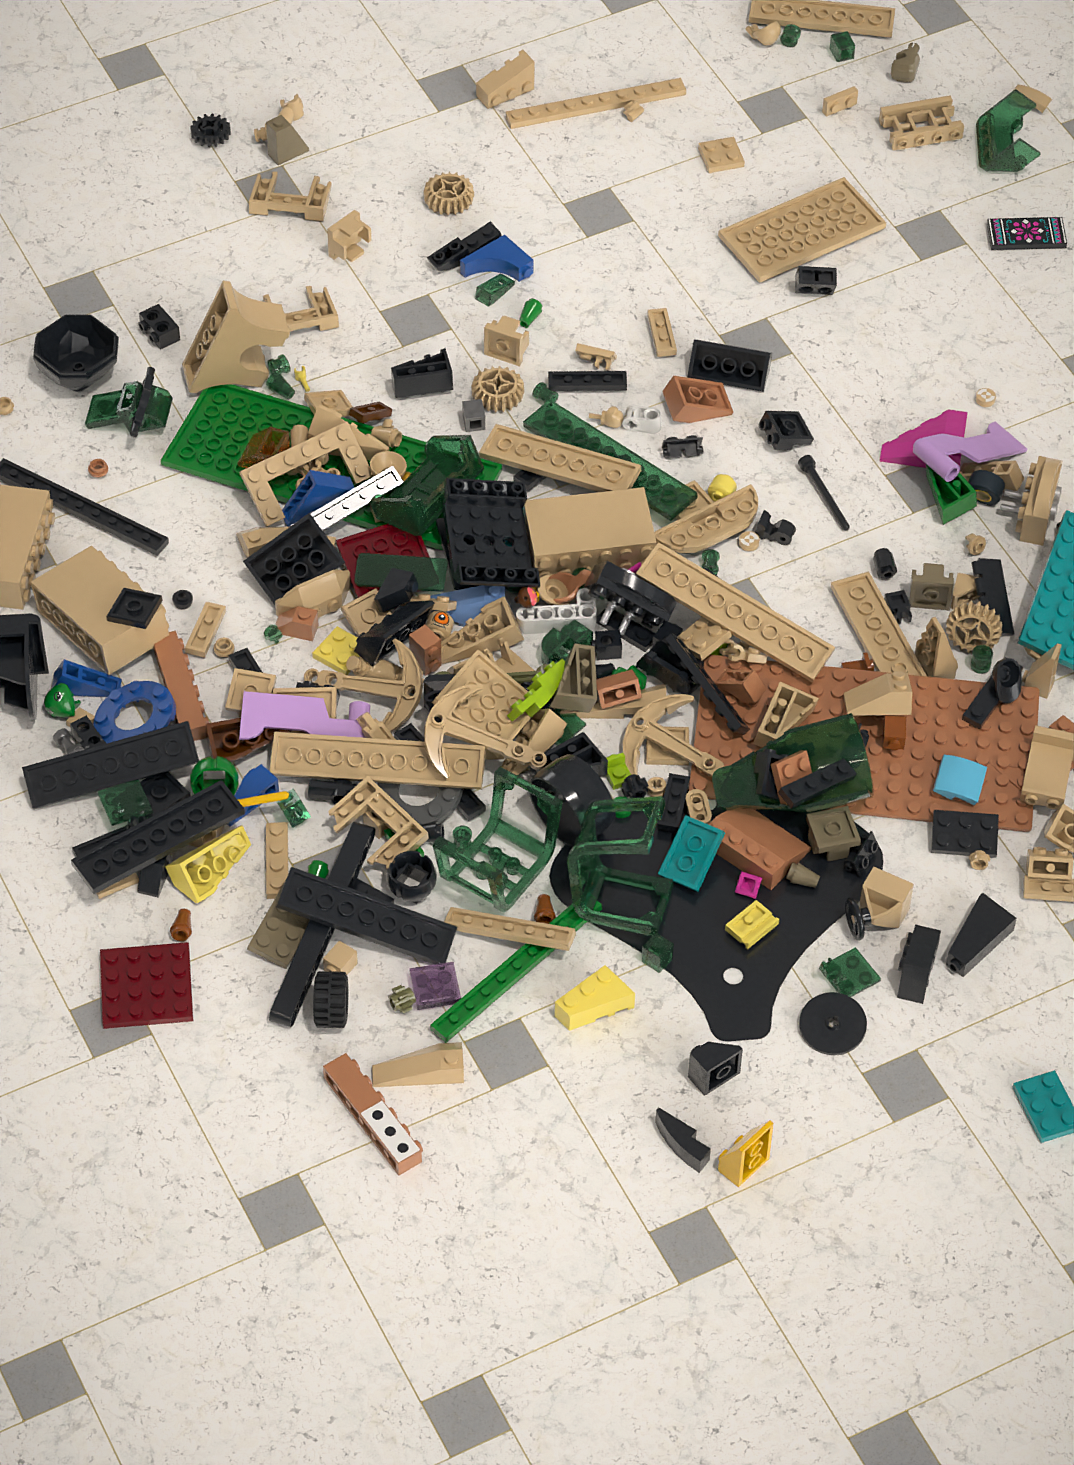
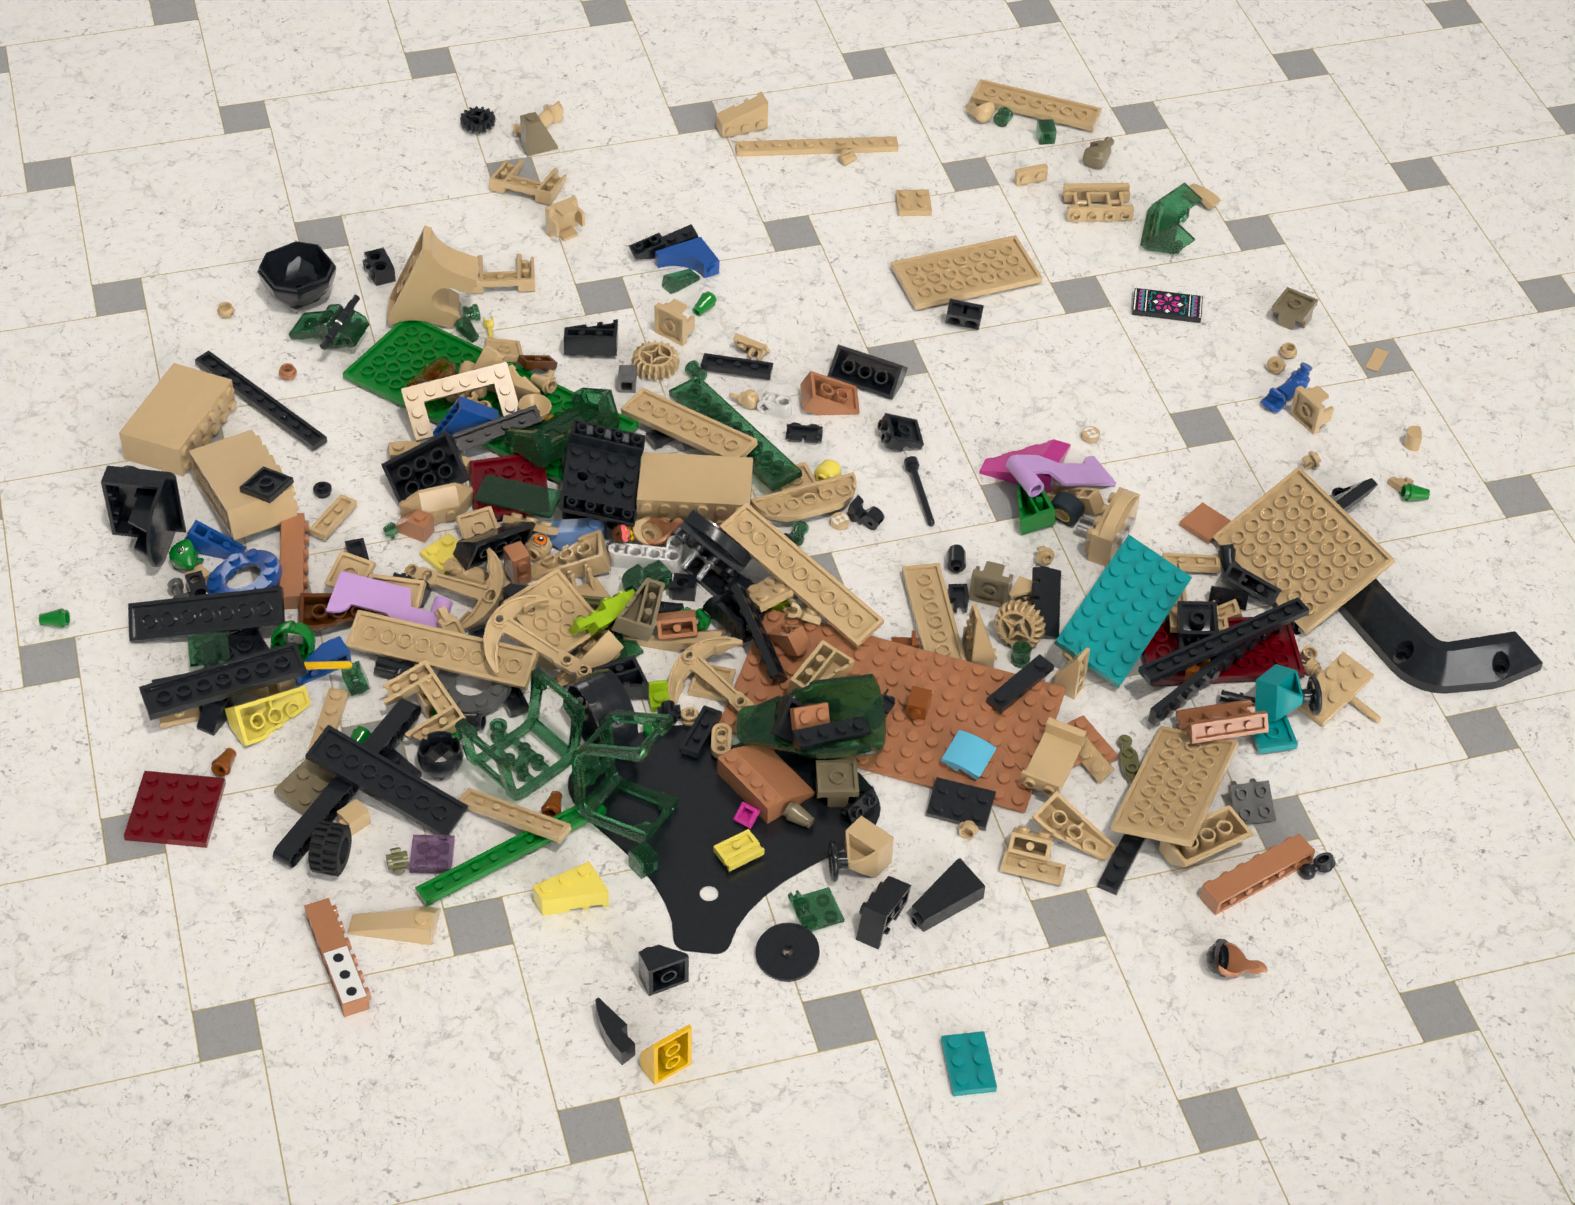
camera: 10 degrees right, 5 degrees down
tan plate [214,637,235,657] -> none
black slope [374,568,419,613] -> none
tan gear [424,171,474,216] -> none
tan plate [647,308,677,357] -> none
teal plate [658,815,725,892] -> none
tan slope [843,671,912,716] -> none
black cap [992,658,1022,704] -> none

